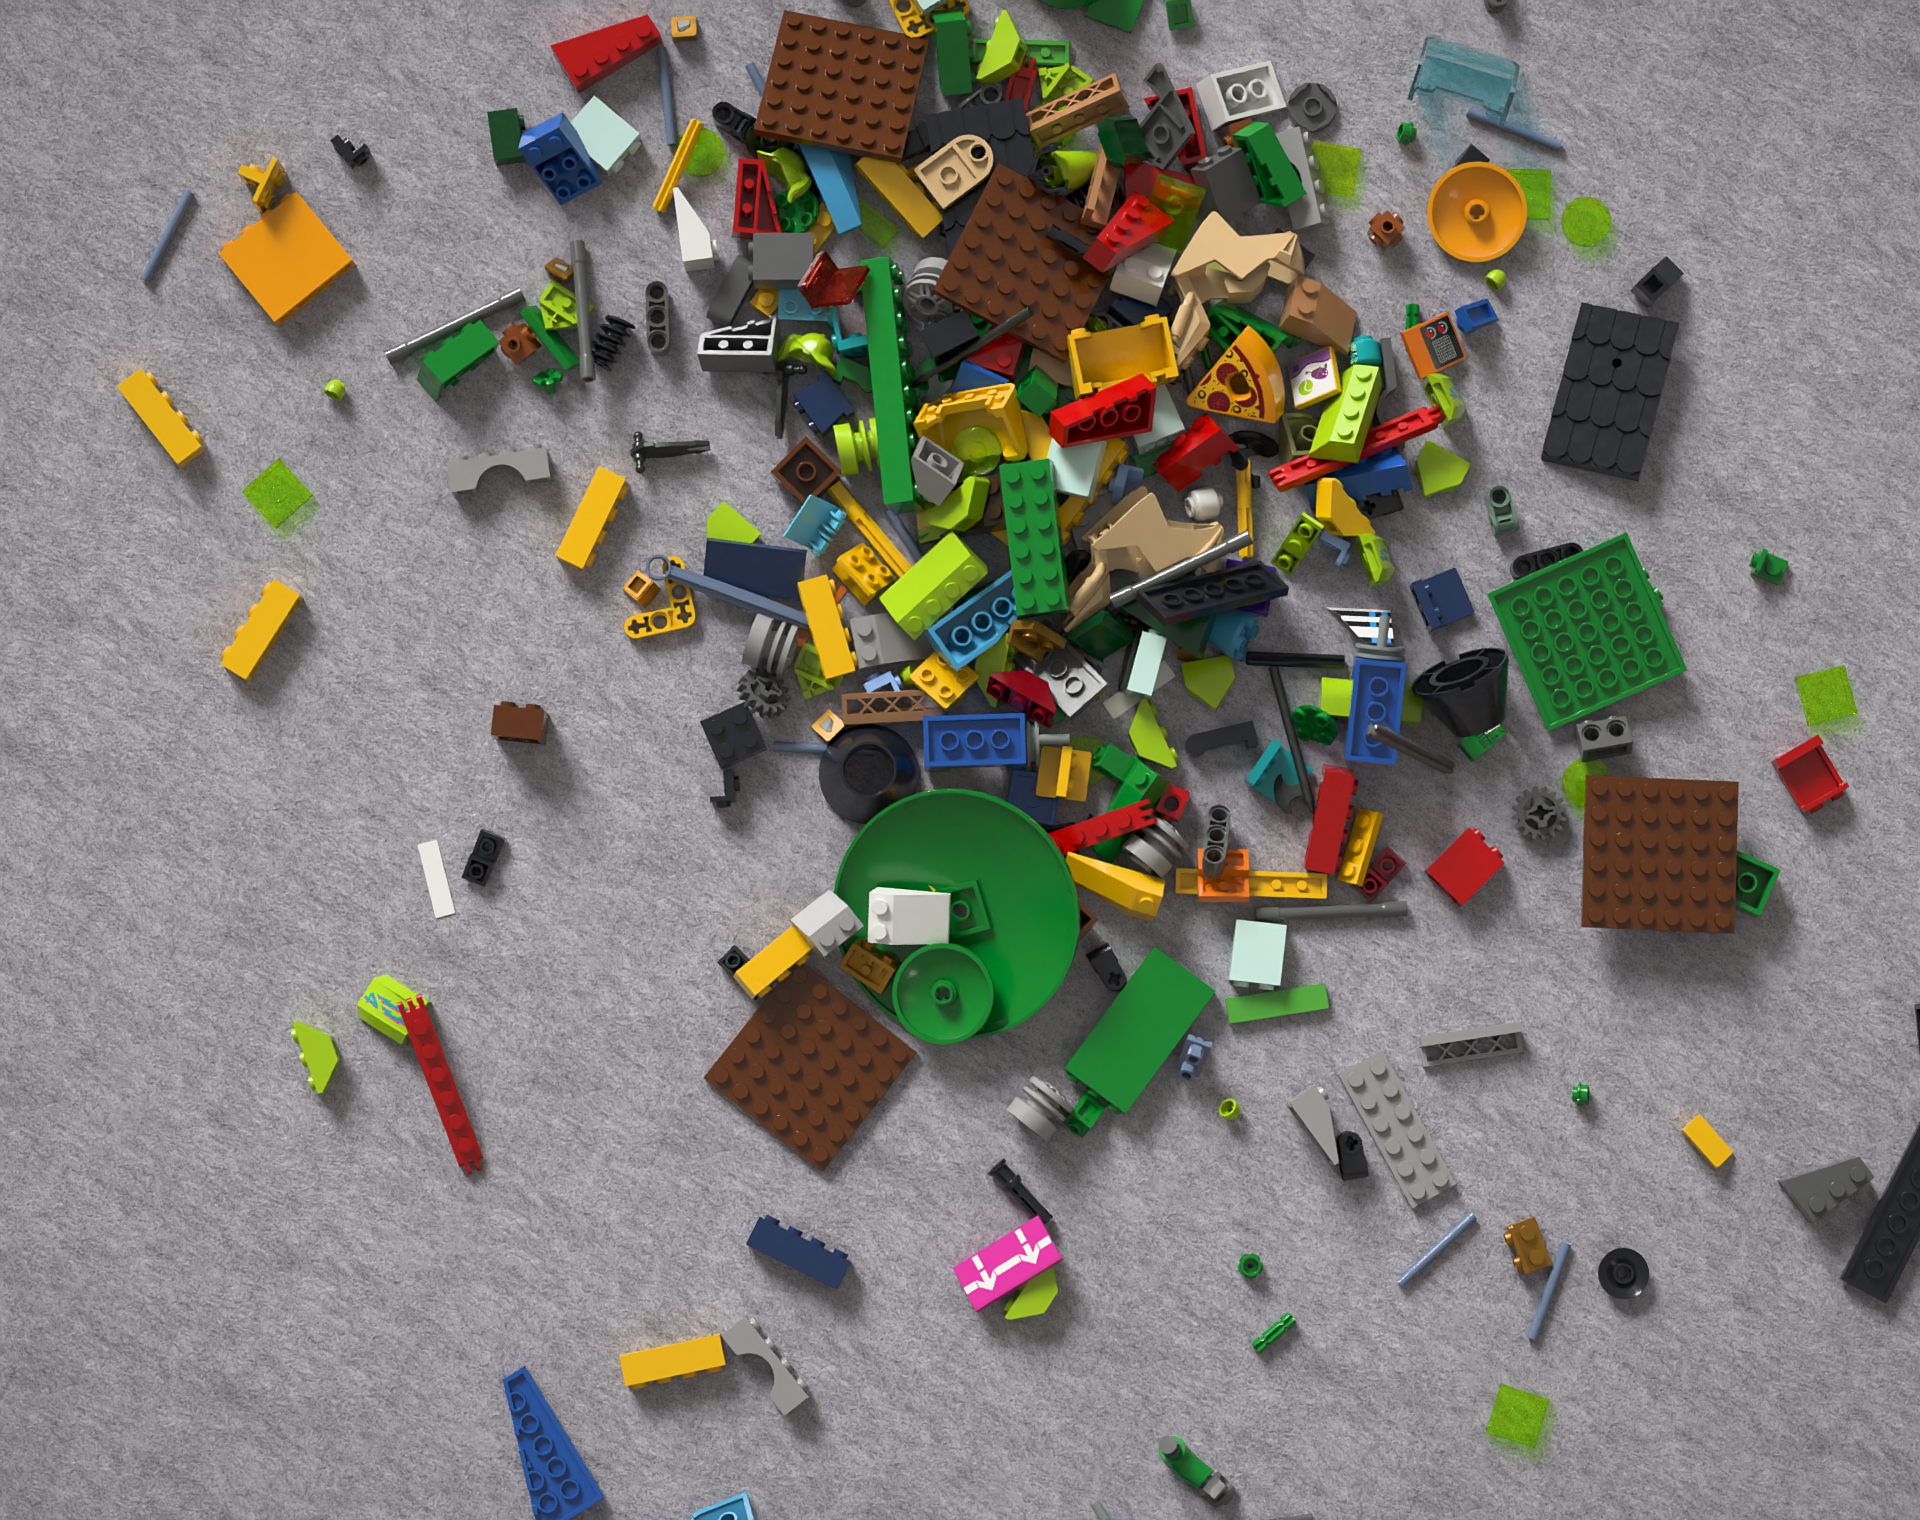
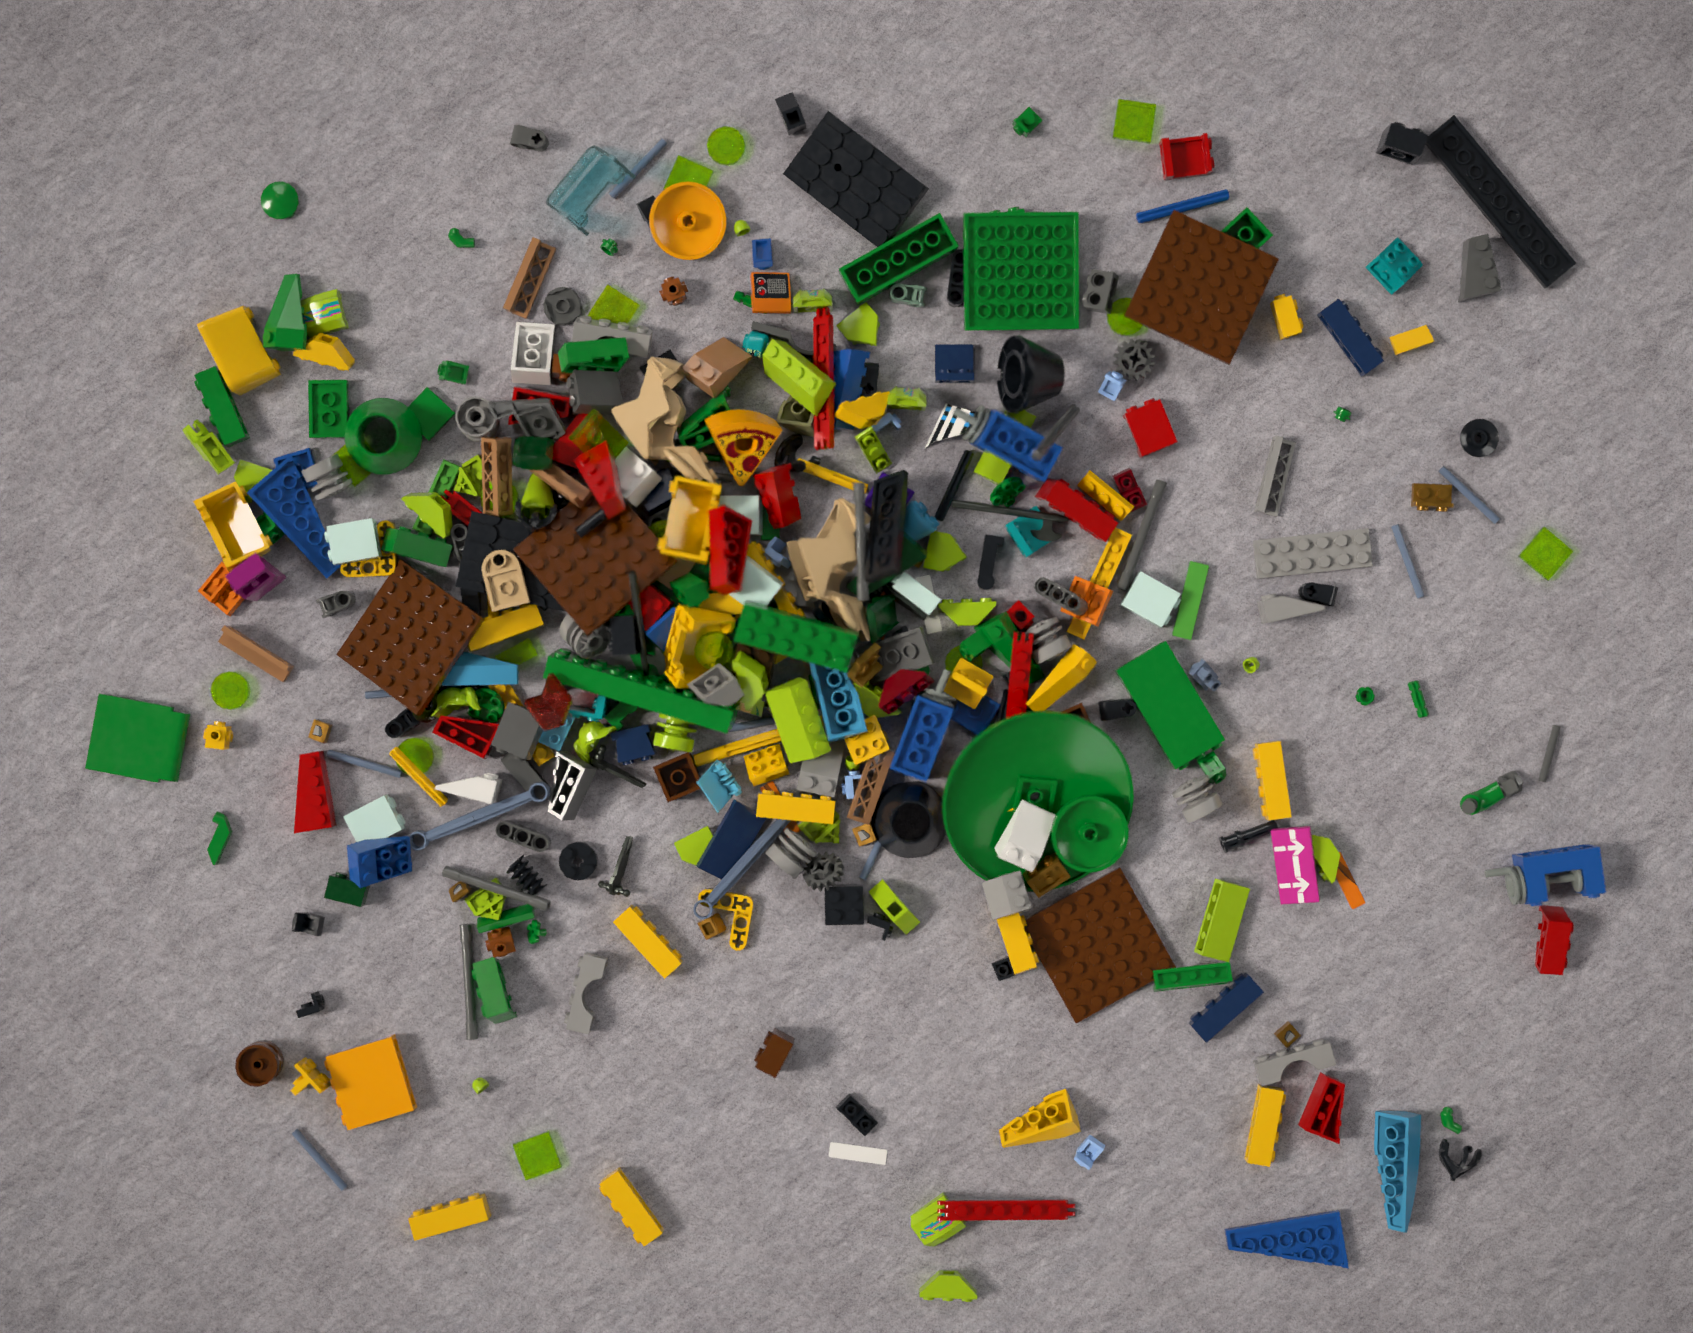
camera: 75 degrees left, 5 degrees up
white head [1184,486,1223,521] -> none
tile [1288,346,1342,410] -> none
green leg [1457,724,1508,763] -> none
none -> reddish brown wheel [235,1040,284,1087]
none -> black bracket [292,912,325,936]
none -> sand blue piece [409,782,550,851]
none -> light grey wheel [455,397,500,442]
none -> medium nougat fence [503,237,556,319]
none -> black plate [559,842,598,881]
none -> green brick [839,213,959,306]
none -> lime slope [868,879,920,935]
none -> yellow wedge [999,1088,1081,1148]
none -> light blue bracket [1074,1135,1105,1170]
none -> light blue bracket [1098,371,1127,401]
none -> blue axle [1136,189,1230,224]
none -> green fence [1153,962,1233,992]
none -> lime brick [1194,878,1250,962]
none -> yellow brick [1252,740,1292,821]
none -> yellow brick [1270,294,1303,340]
none -> pearl gold slope [1274,1021,1301,1048]
none -> red wedge [1298,1072,1345,1144]
none -> dark blue brick [1317,299,1384,377]
none -> orange sticker [1336,852,1365,909]
none -> teal bracket [1365,237,1423,295]

